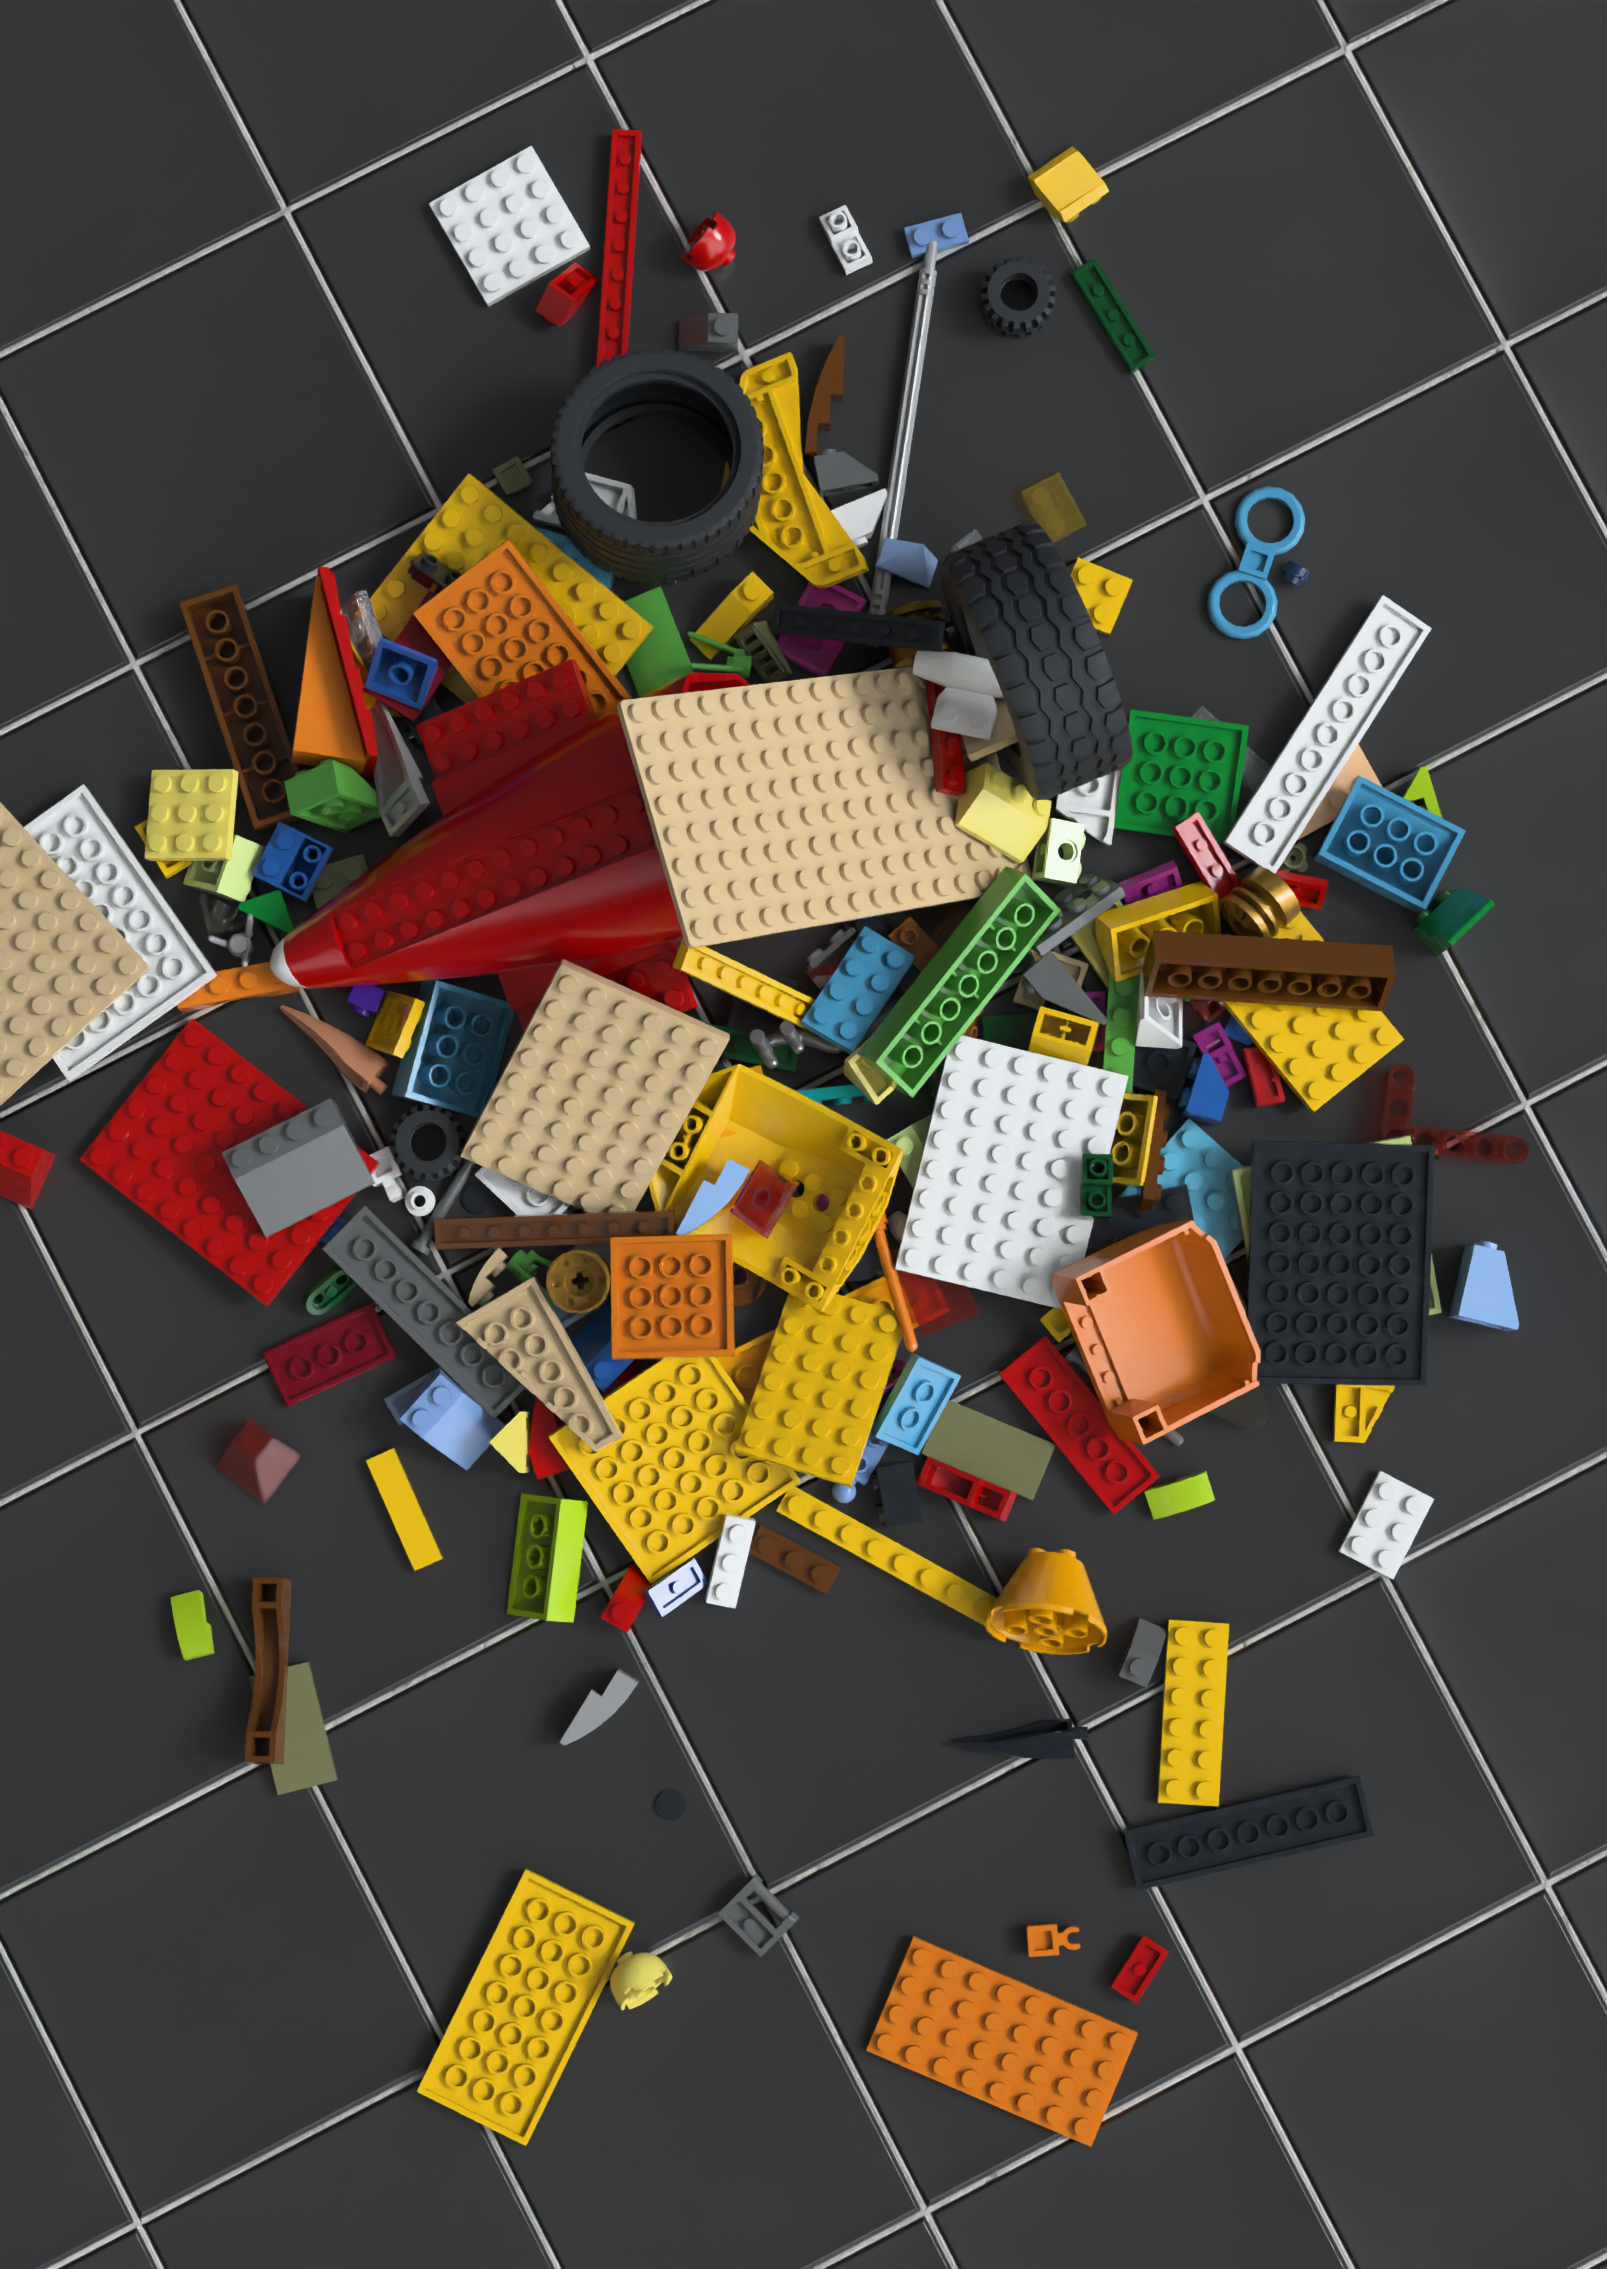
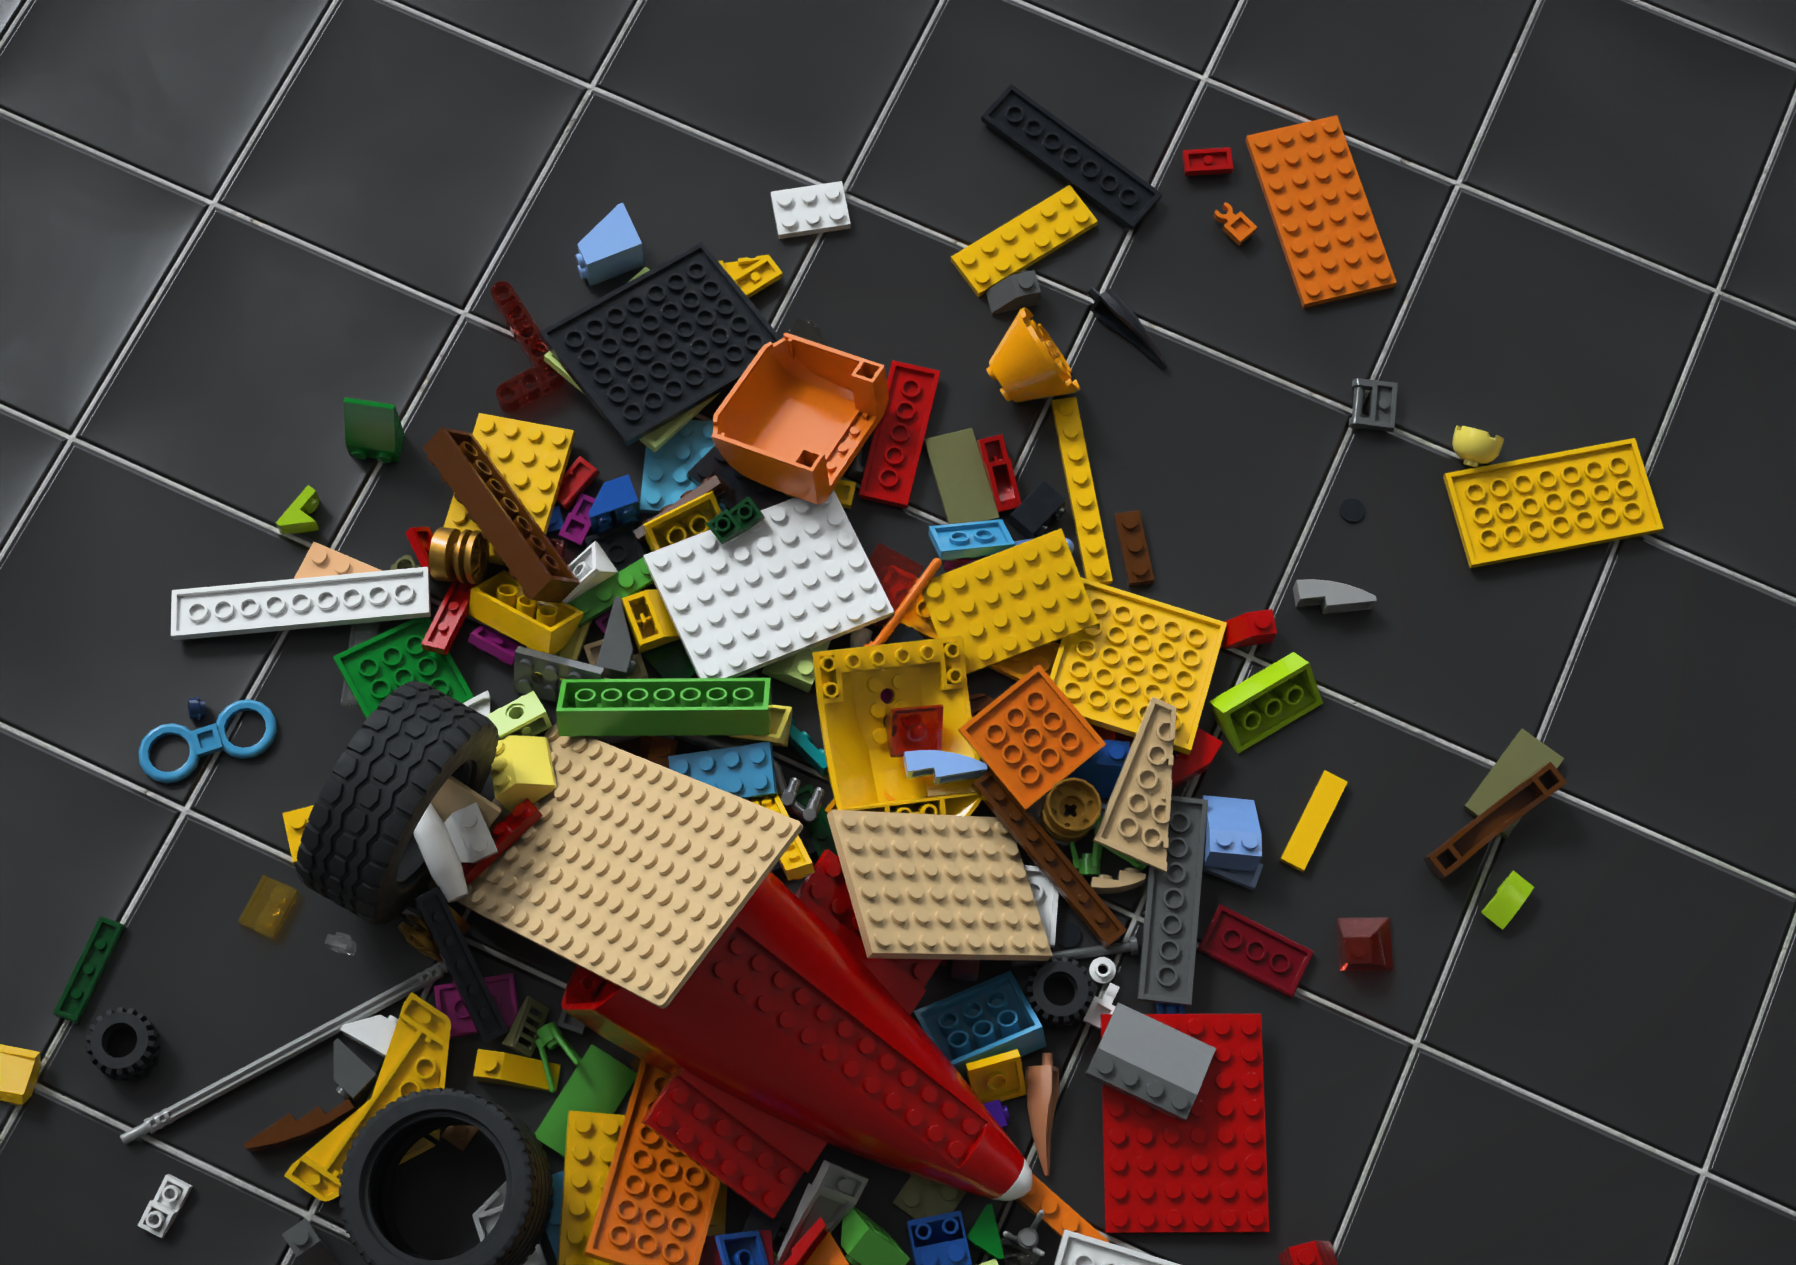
camera: 130 degrees left, 15 degrees down
dark green plate [302,1264,357,1315] -> none
light yellow slope [489,1412,530,1473] -> none
plate [643,1558,709,1617] -> none
white plate [705,1513,756,1608] -> none
light blue slope [875,538,938,589] -> none
medium blue plate [904,213,969,259] -> none
lime slope [1144,1471,1215,1520] -> none
dark azure slope [1313,776,1466,915] -> none

